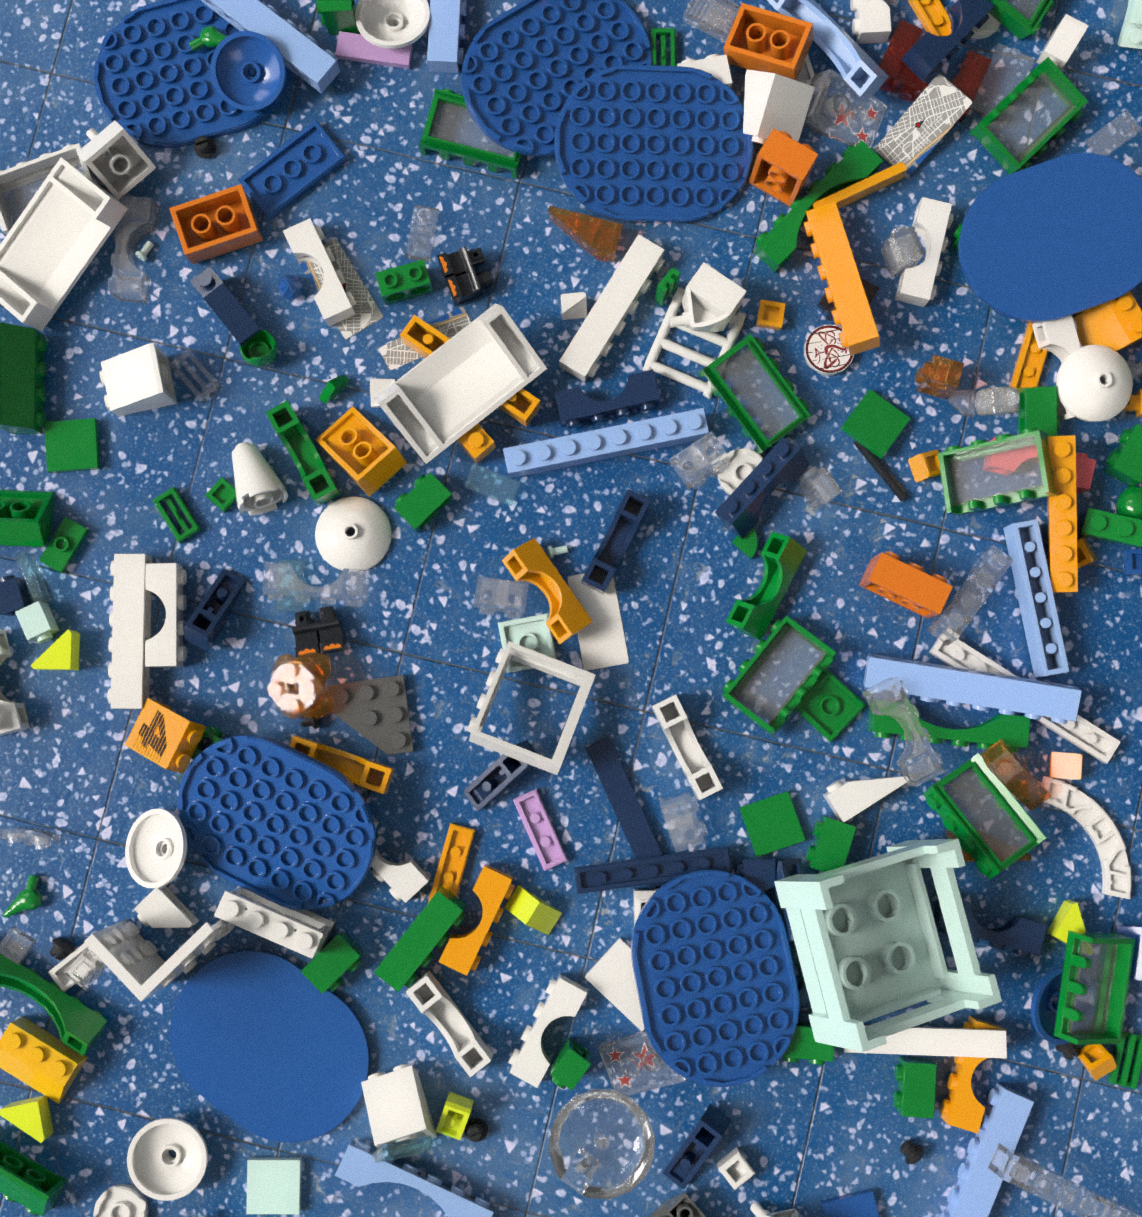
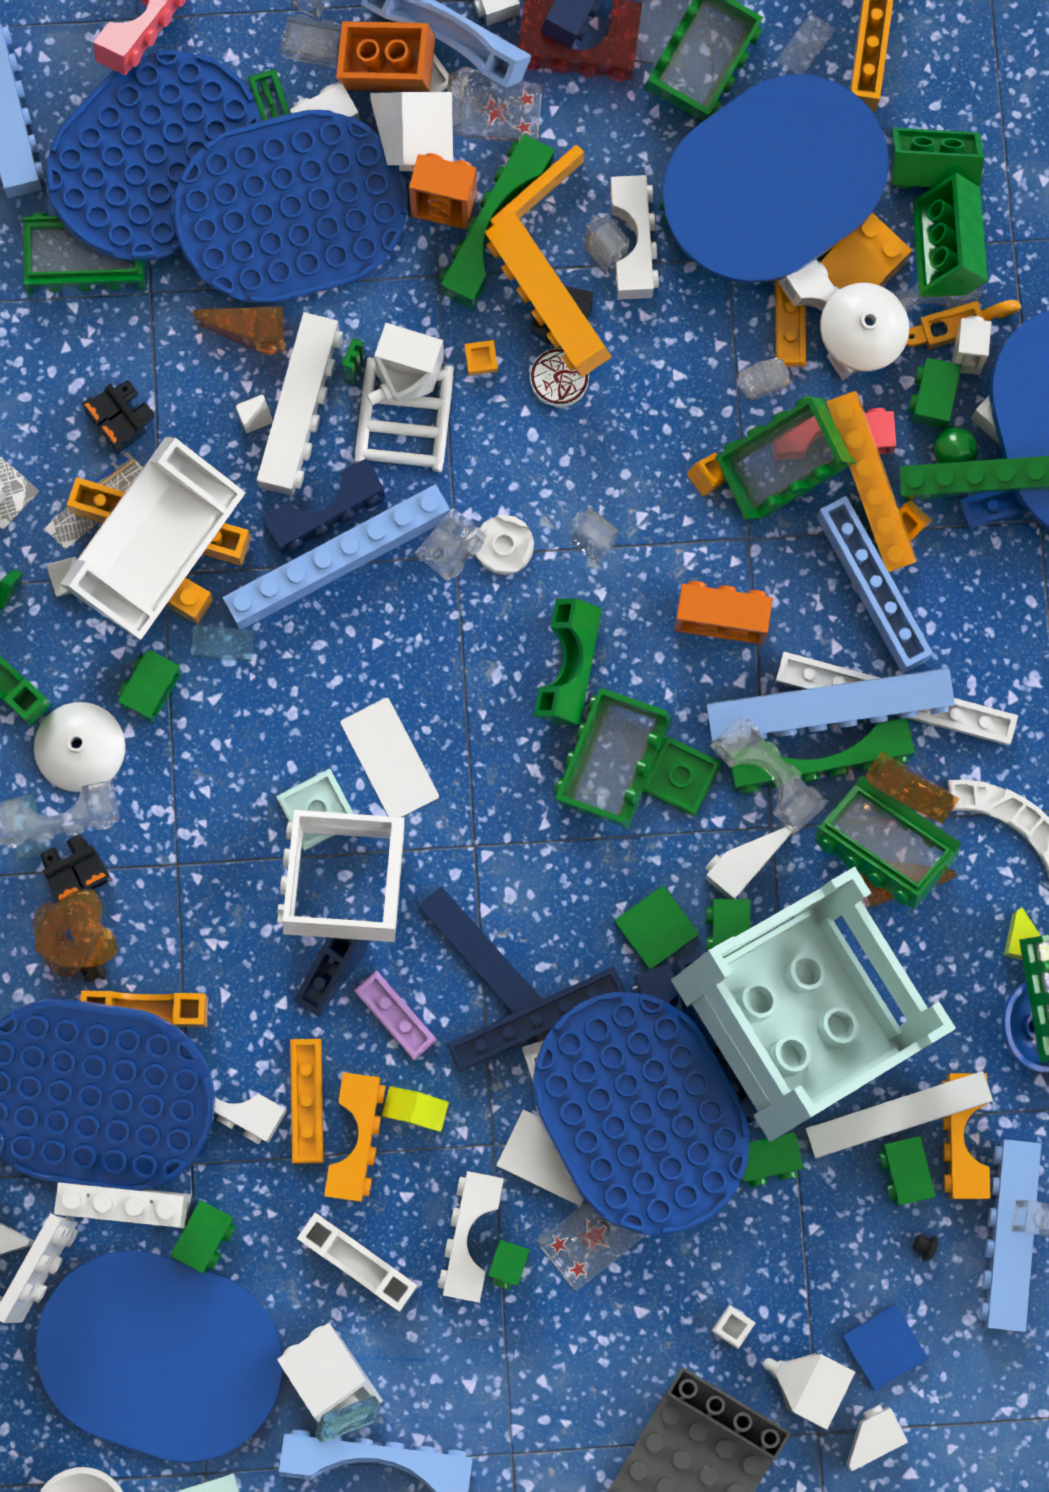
camera: 20 degrees left, 5 degrees down
light orange slope [315,407,407,497] -> none
dark grey plate [327,675,414,755] -> none
green brick [374,886,466,992] -> none
green brick [375,259,433,305] -> none
clear slope [405,205,440,262] -> none
neon yellow slope [436,1092,474,1140] -> none
black piece [465,1118,488,1142] -> none
clear brick [473,576,529,619] -> none
light orange arch [502,538,593,644] -> none
light aqua piece [547,545,568,559] -> none
clear piece [549,1088,655,1199] -> none
dark blue arch [581,489,651,595] -> none
white arch [651,695,723,800] -> none
clear brick [658,792,708,853] -> none
dark blue slope [663,1104,732,1190] -> none
window [698,334,811,454] -> none
dark blue arch [715,438,810,539] -> none
green tile [731,528,758,559] -> none
green tile [840,389,911,459] -> none
black bar [853,441,909,502] -> none
light grey sticker [875,73,972,178] -> none
clear orange brick [914,355,964,399] -> none
clear arch [927,545,1014,646] -> none
dark blue arch [933,899,1047,958] -> none
clear tile [947,390,975,417] -> none
green brick [1018,386,1060,436] -> none
slope [1049,752,1083,780] -> none

